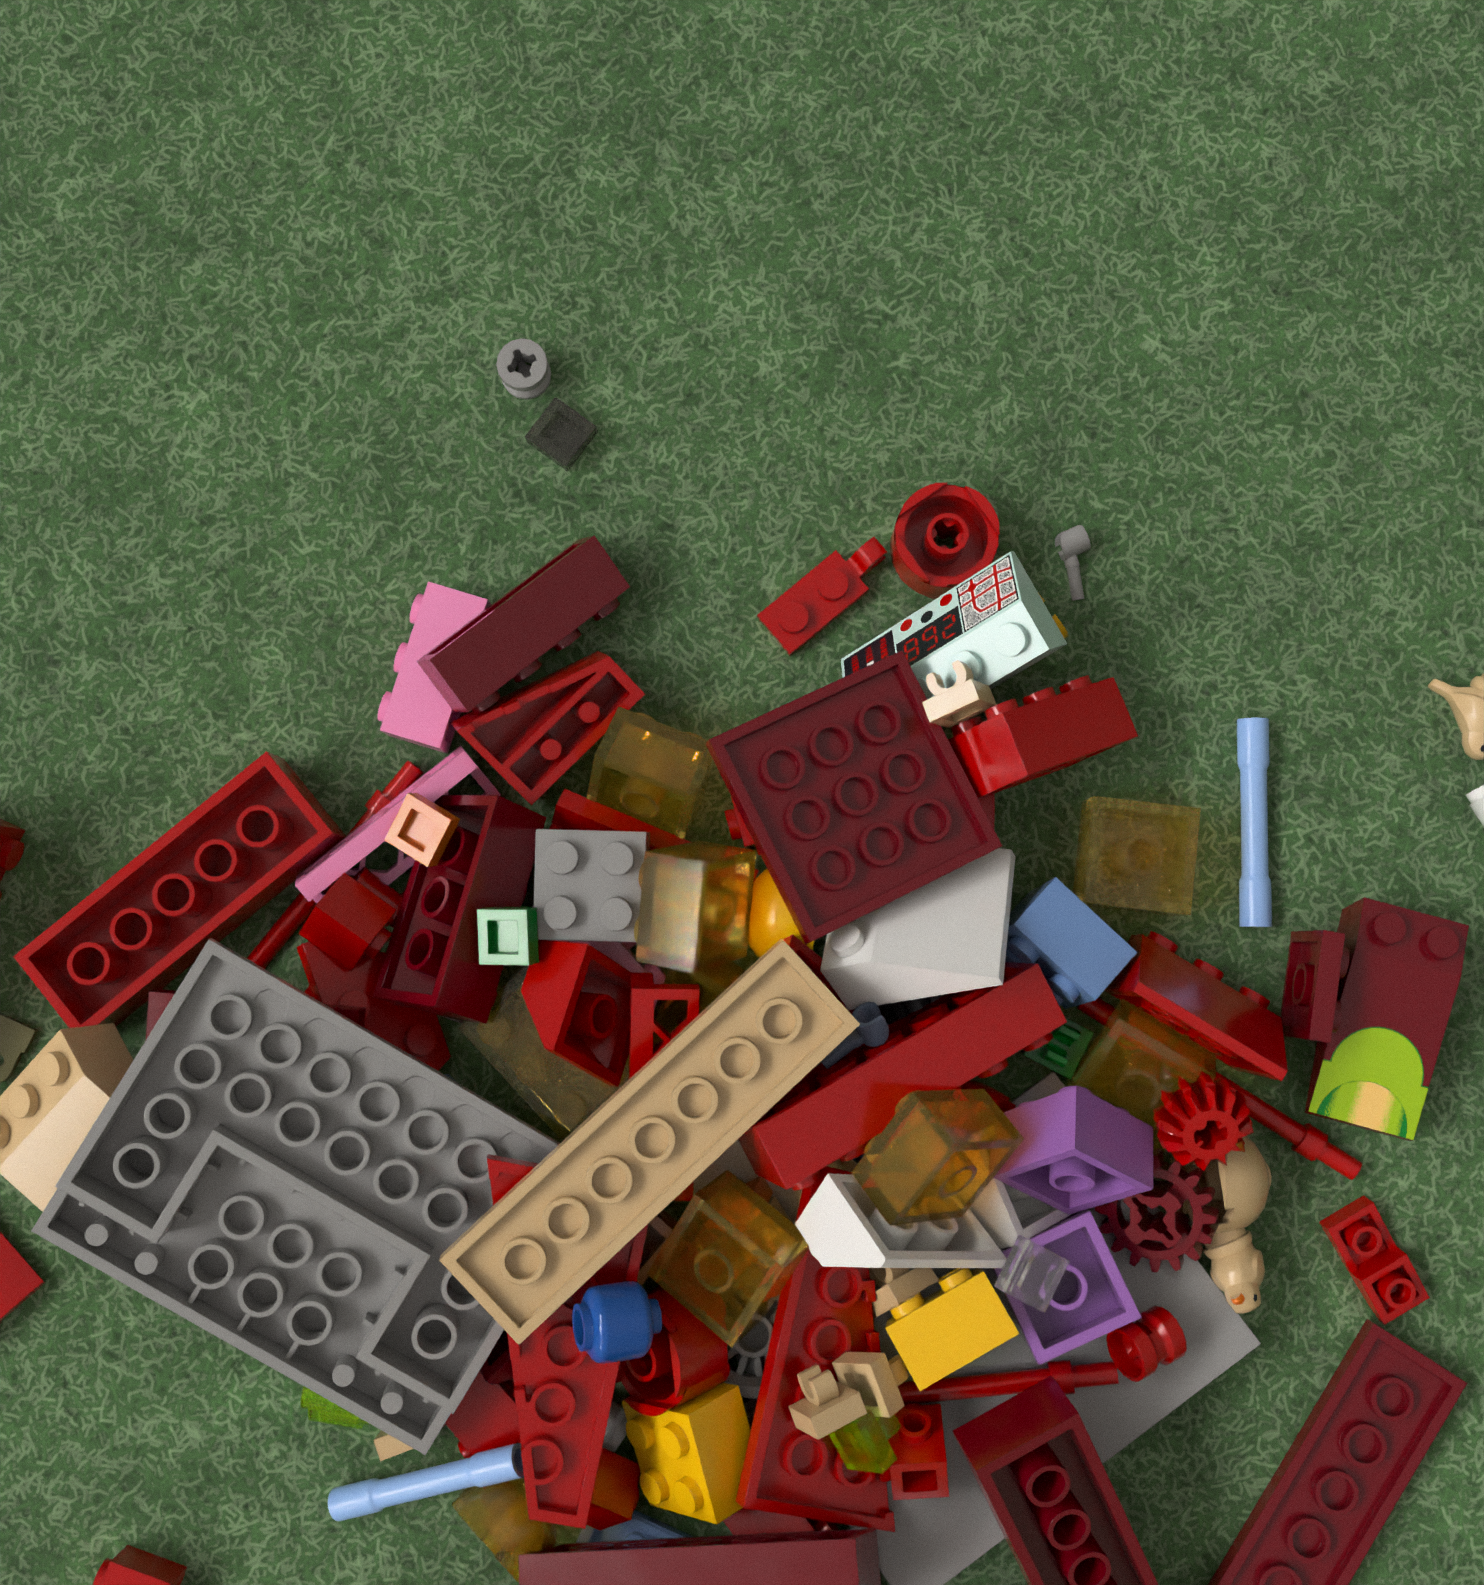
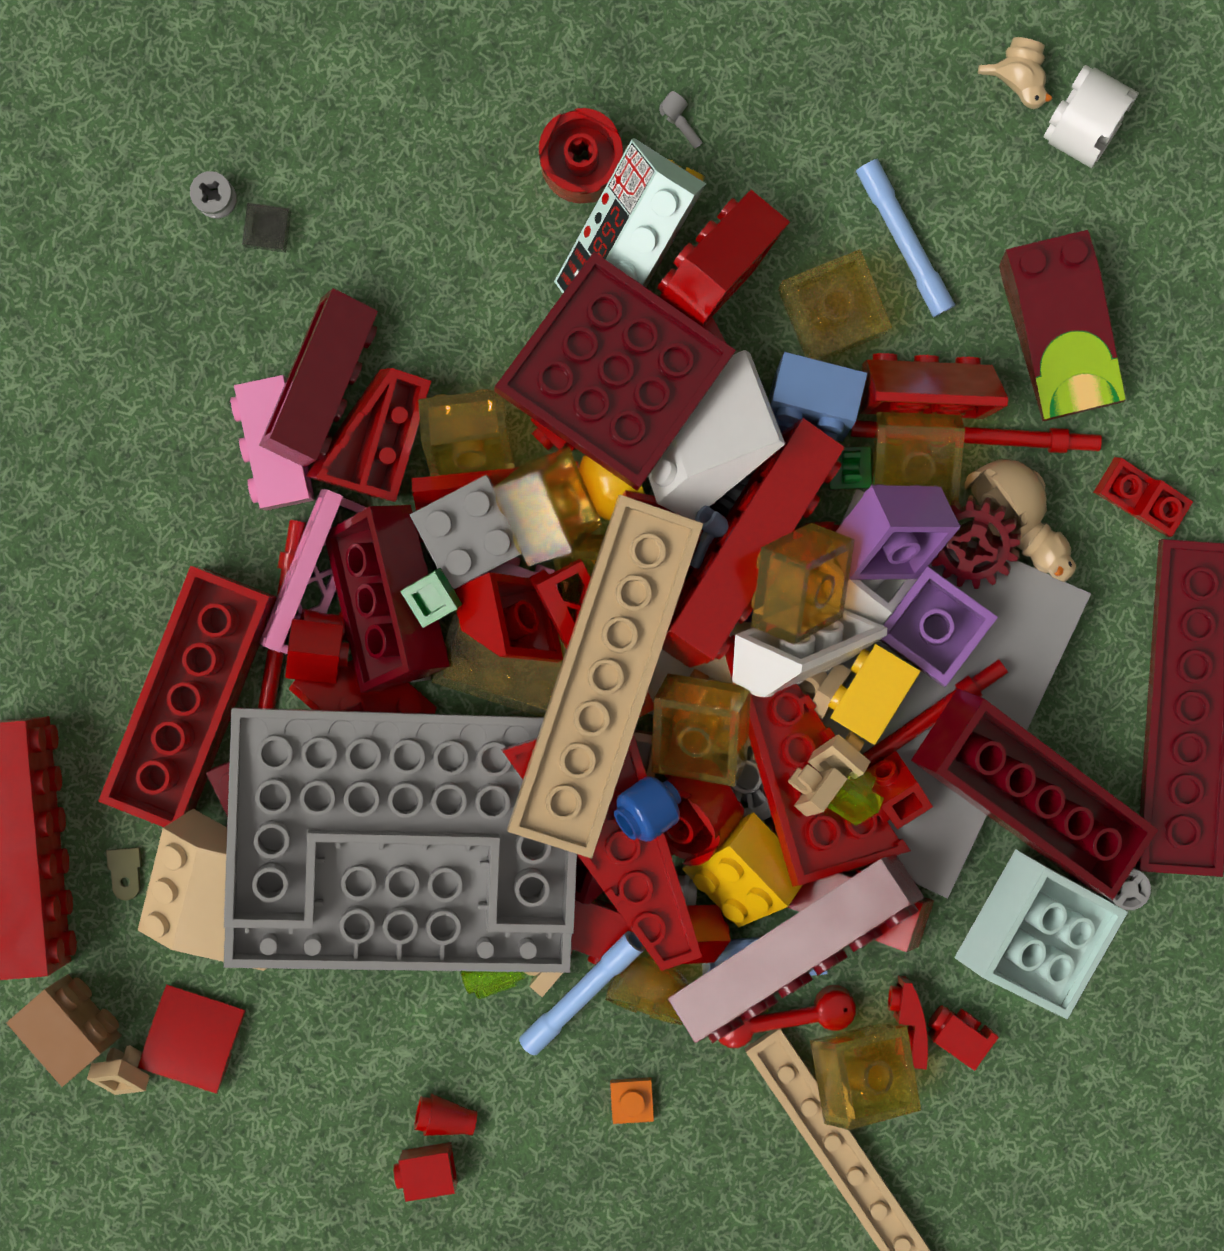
camera: 35 degrees left, 5 degrees up
plate [384,793,460,867] -> none
red plate [757,537,887,656] -> none
tile [922,660,997,728] -> none
clear tile [994,1234,1070,1313] -> none
red wheel [1106,1306,1187,1382] -> none
red gear [1153,1070,1254,1171] -> none
dark red plate [1280,930,1349,1043] -> none
none -> red cone [414,1094,477,1136]

